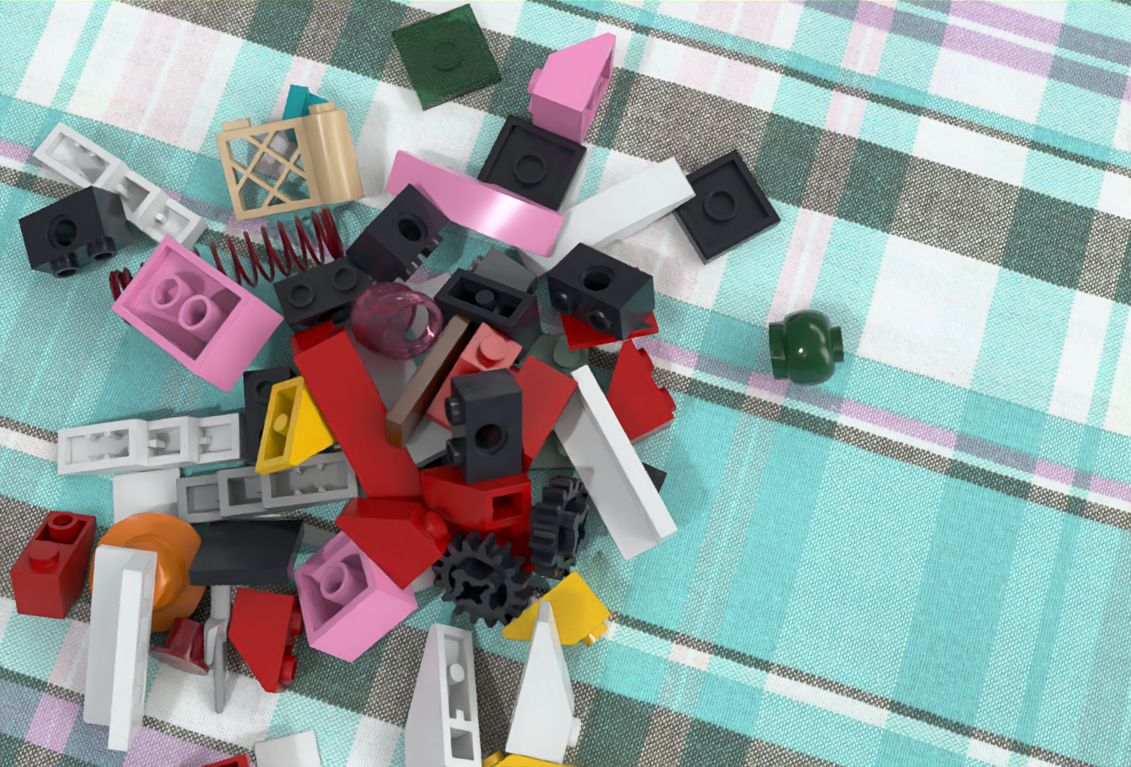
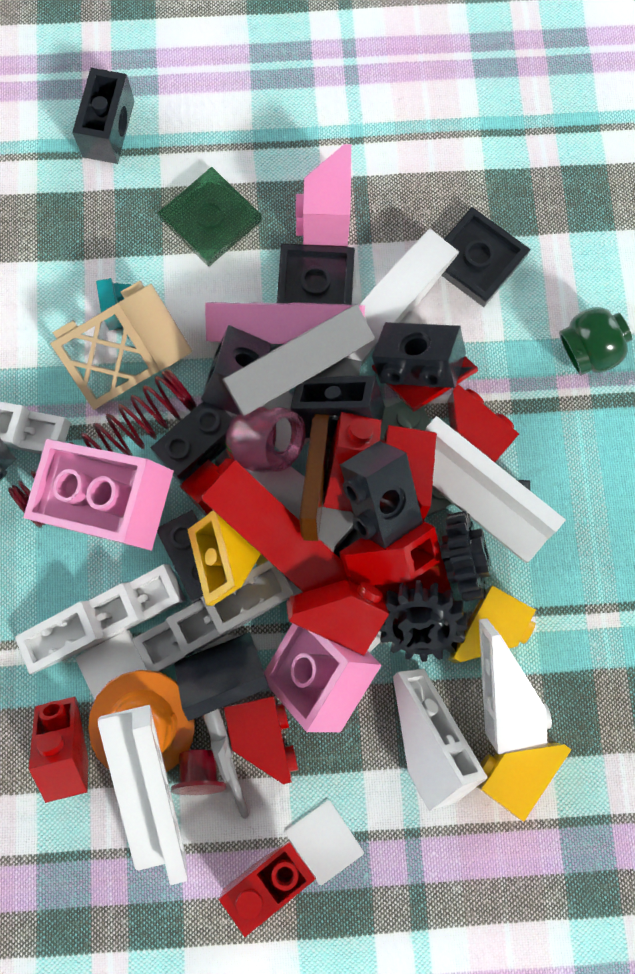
camera: 20 degrees left, 0 degrees up
none -> light grey slope [222,304,375,416]

